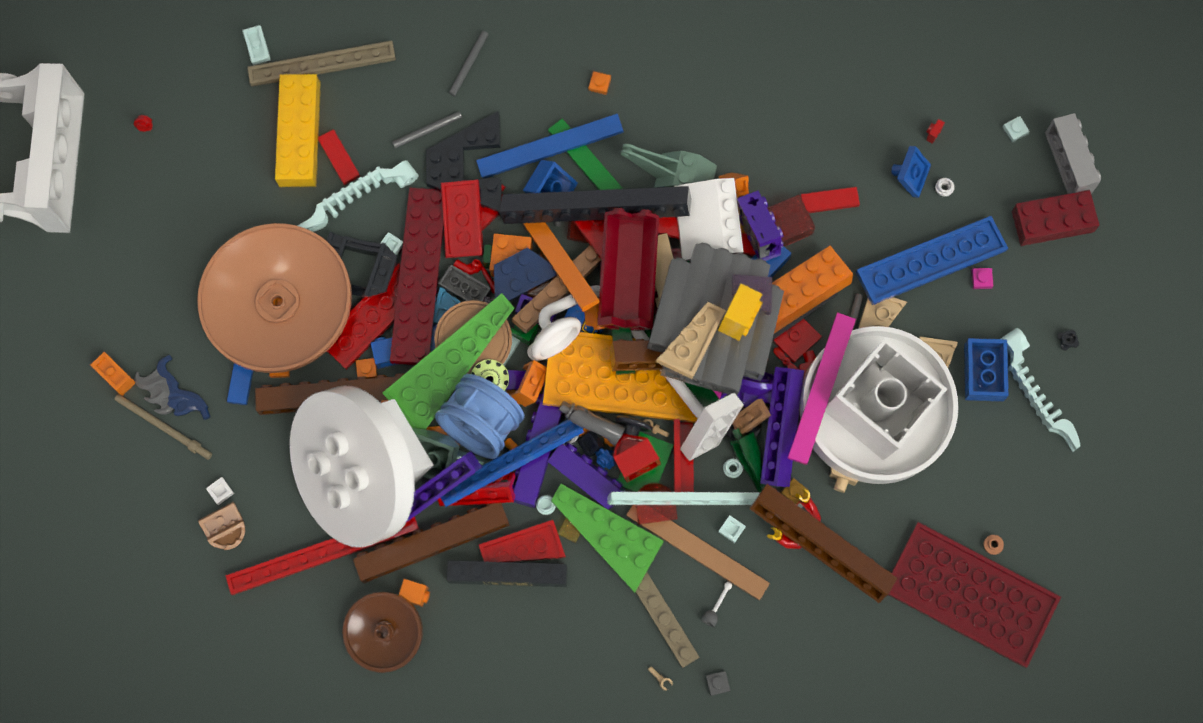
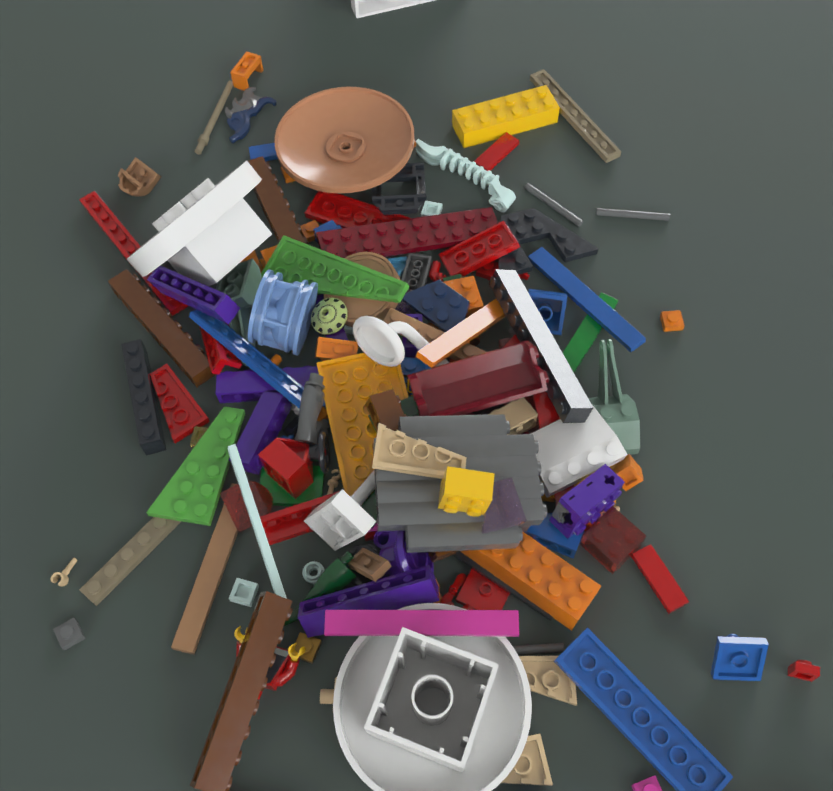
camera: 70 degrees right, 15 degrees down
red plate [134,115,153,132] -> none
white plate [206,477,234,505] -> none
light aqua plate [243,25,271,65] -> none
reddish brown dish [343,591,423,672] -> none
orange brick [399,579,430,607] -> none
light aqua plate [536,495,556,515] -> none
hinge [701,582,732,627] -> none
white plate [935,178,954,196] -> none

